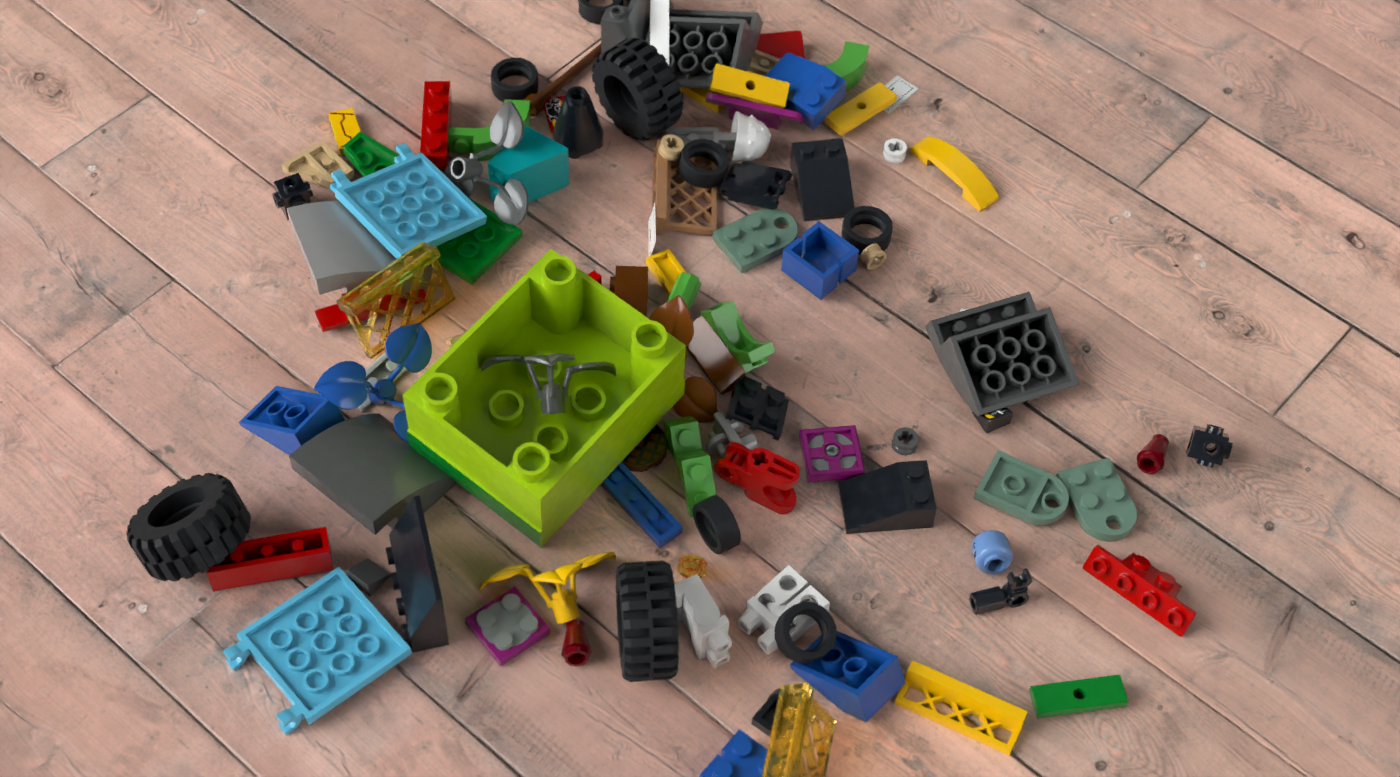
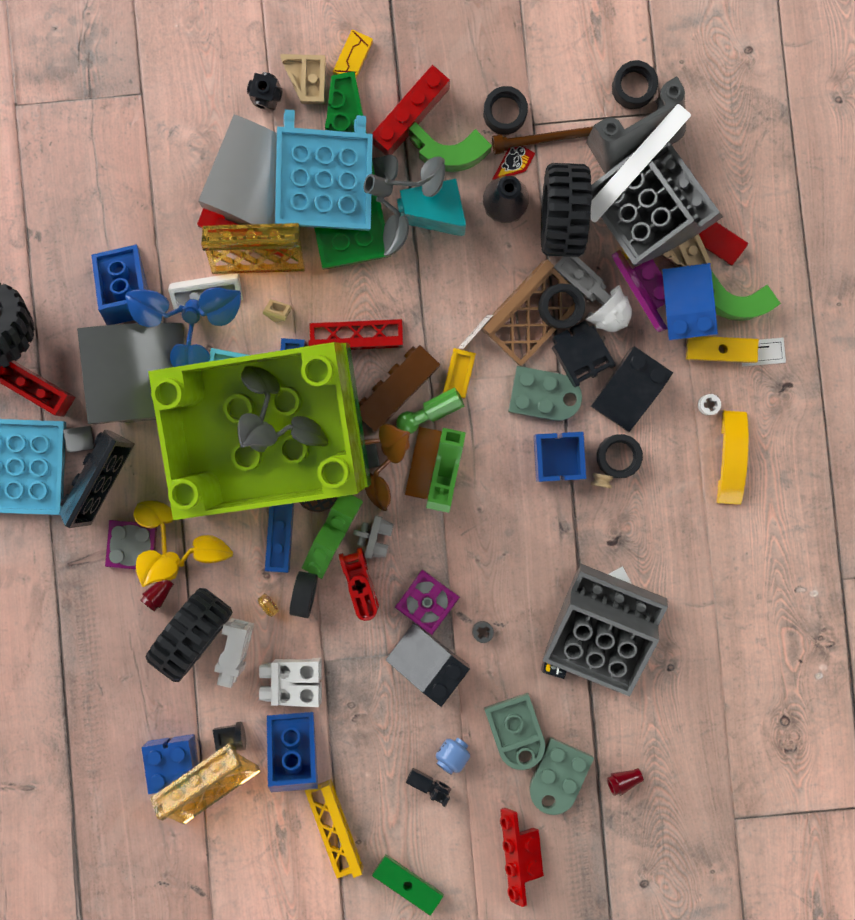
camera: 45 degrees right, 35 degrees up
tan bush [658,134,684,161] -> none
yellow tile [709,63,790,109] -> none
black plate [725,376,789,441] -> none
black tyre [775,602,836,663] -> none
black brick [1186,424,1233,467] -> none

